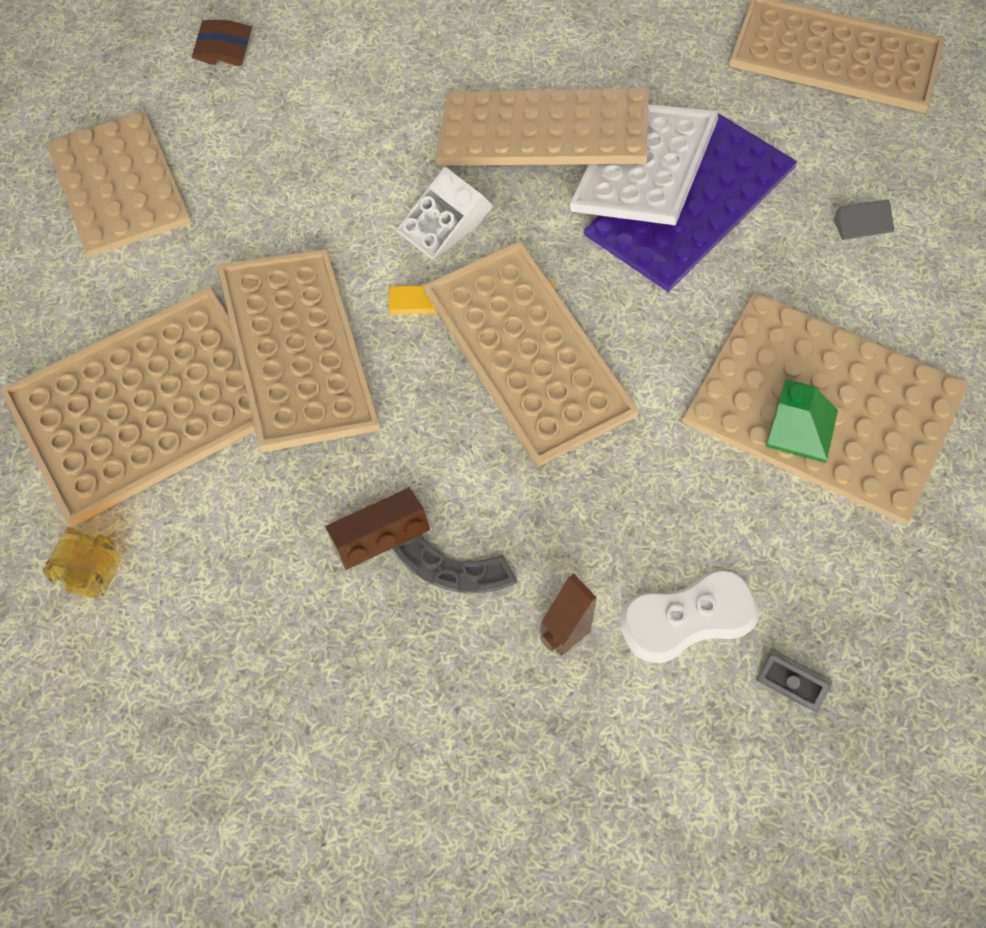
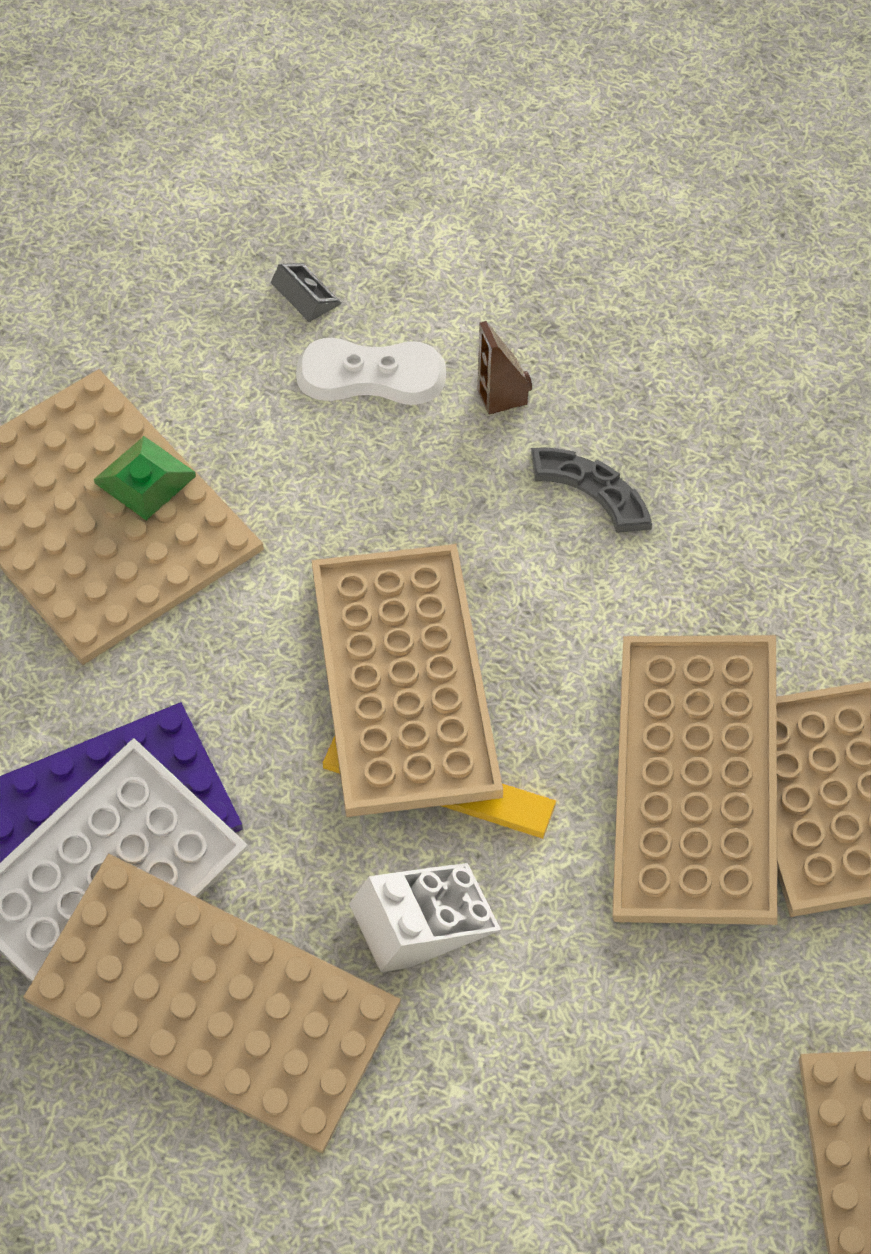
camera: 160 degrees left, 5 degrees down
reddish brown brick [325,487,430,570] -> none

